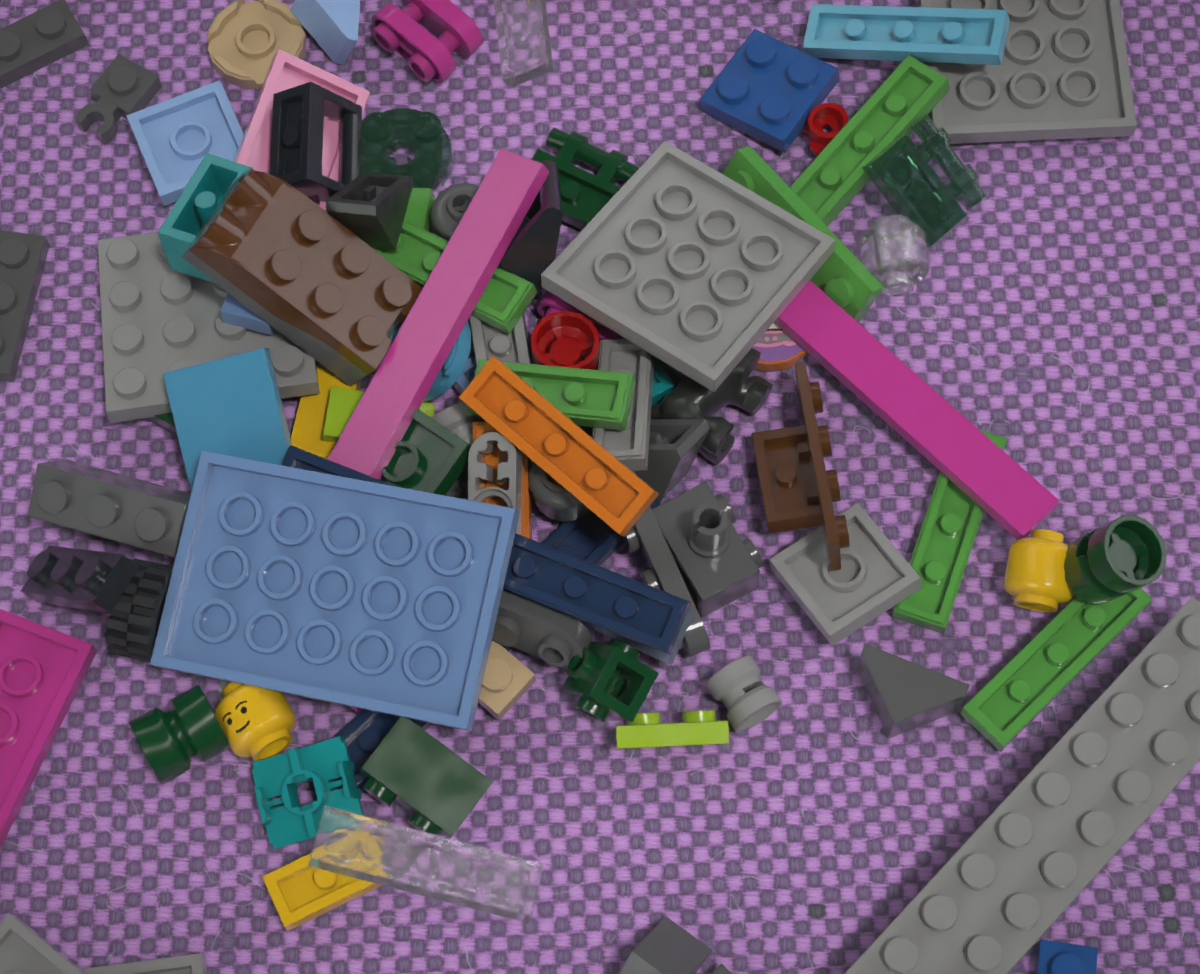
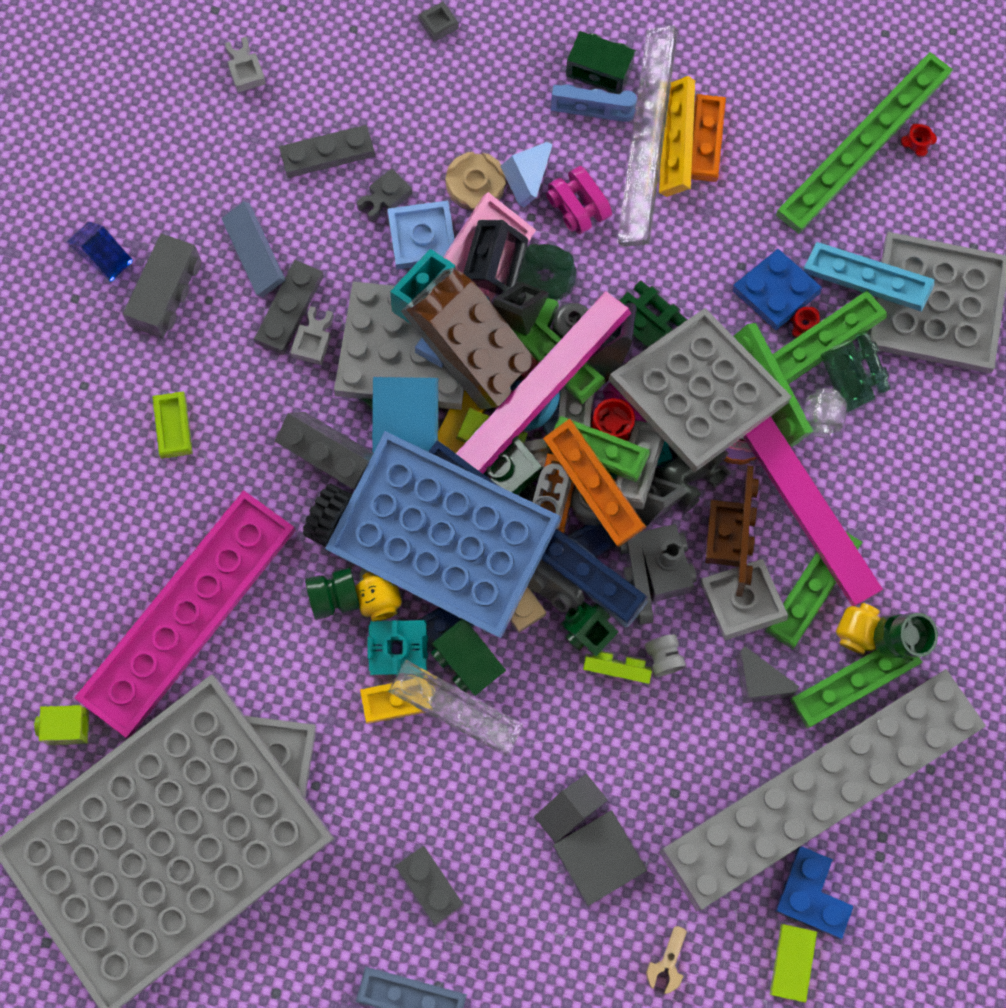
camera: 10 degrees right, 5 degrees up
black plate [21,546,139,613] -> none
none -> light grey plate [290,306,334,366]

